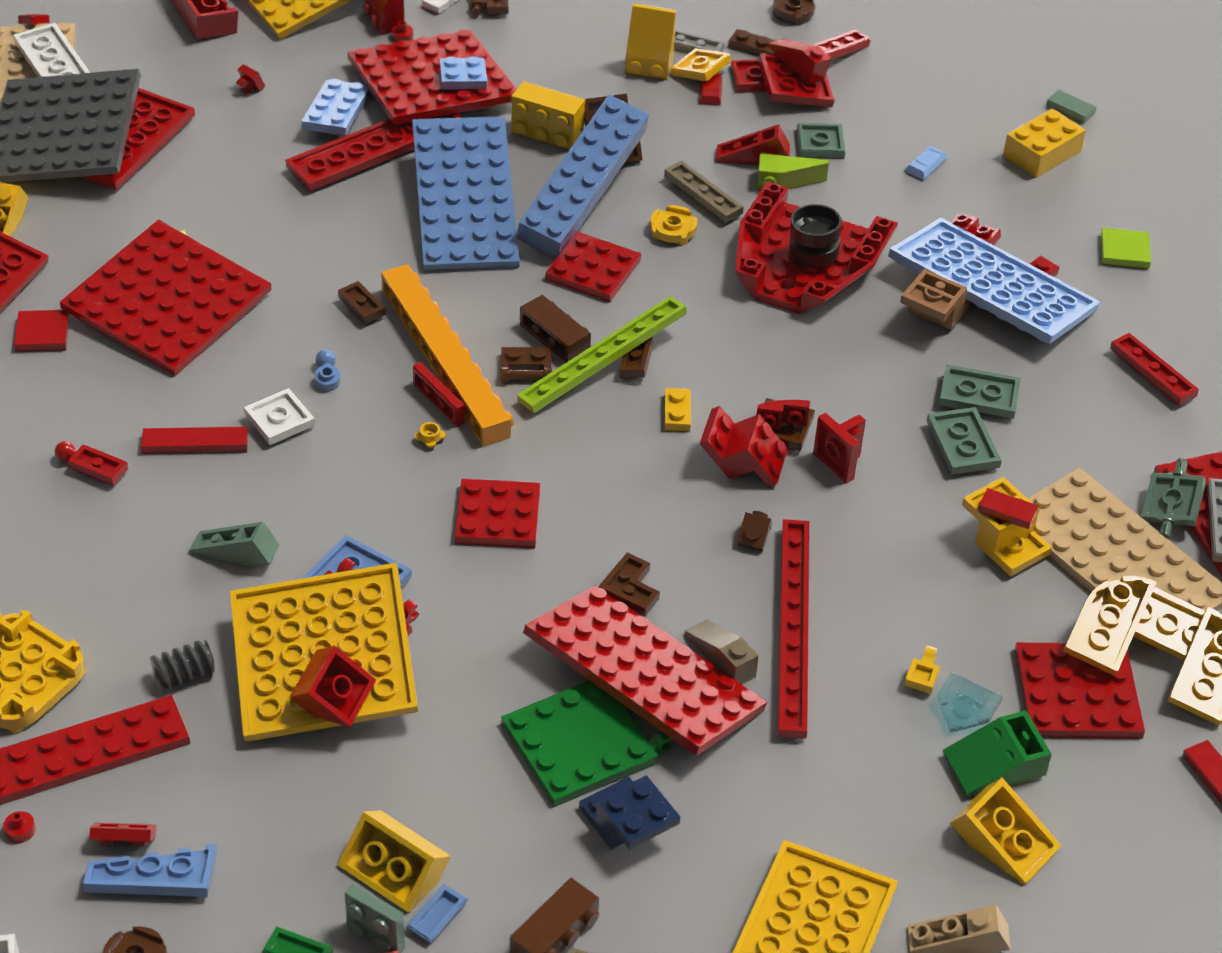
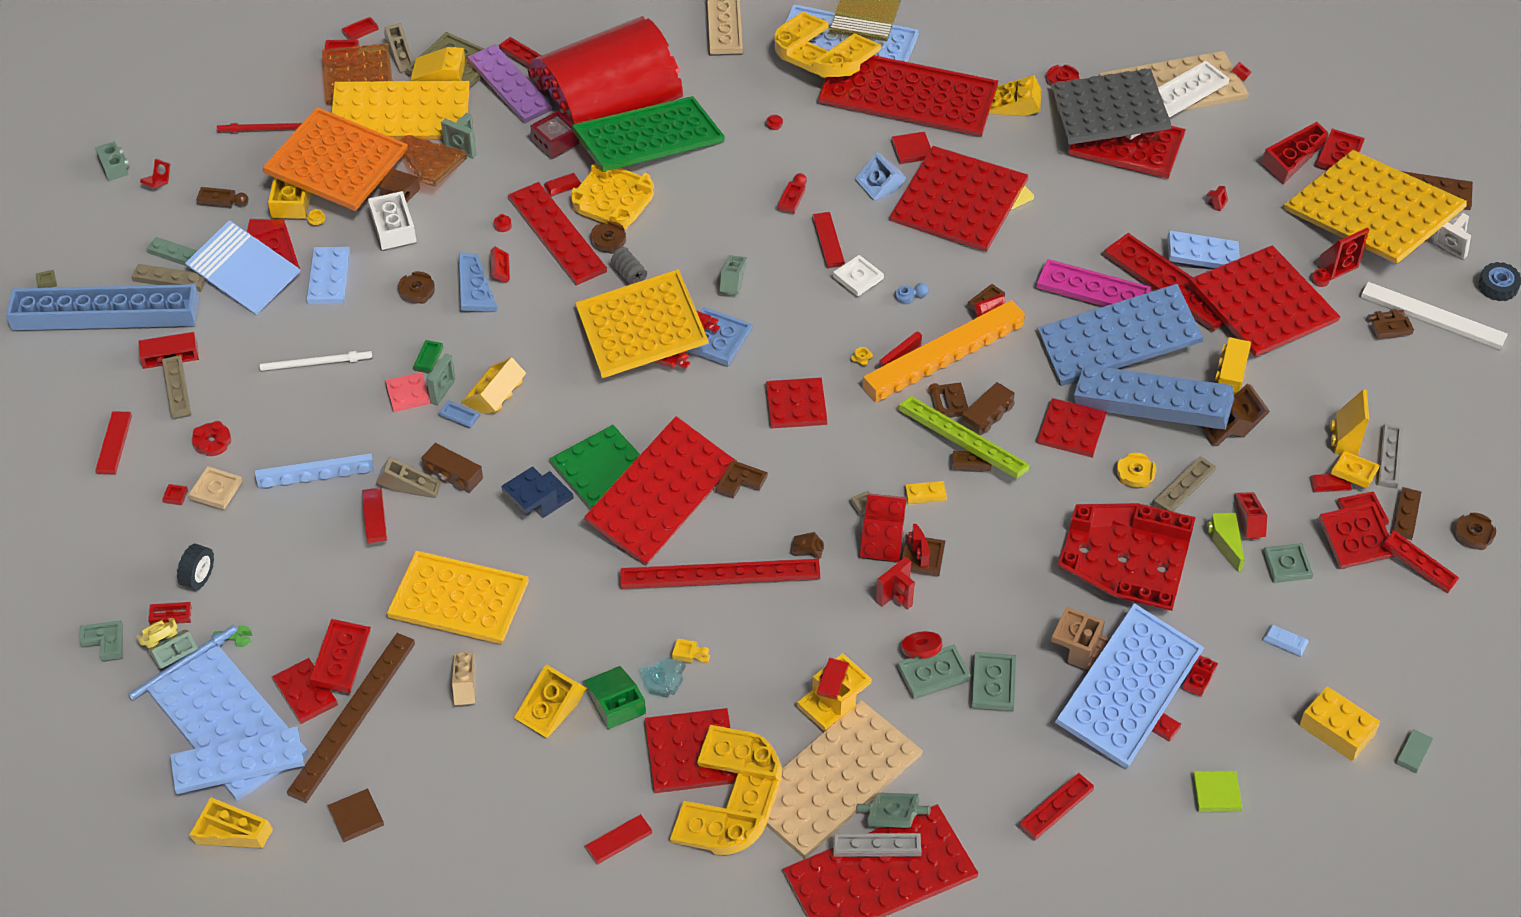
camera: 85 degrees right, 5 degrees up
red slope [289,646,376,728] -> none
light blue plate [440,57,487,89] -> none
dark tan slope [684,619,759,684] -> none
red slope [767,39,832,84] -> none
pearl dark grey wheel [789,204,842,268] -> none
none -> reddish brown plate [591,221,626,254]
none -> dark tan plate [851,491,870,516]
none -> light blue slope [855,152,907,200]
none -> red tile [902,631,943,659]
none -> red tile [974,294,1006,317]
none -> dark pink plate [1036,259,1151,306]

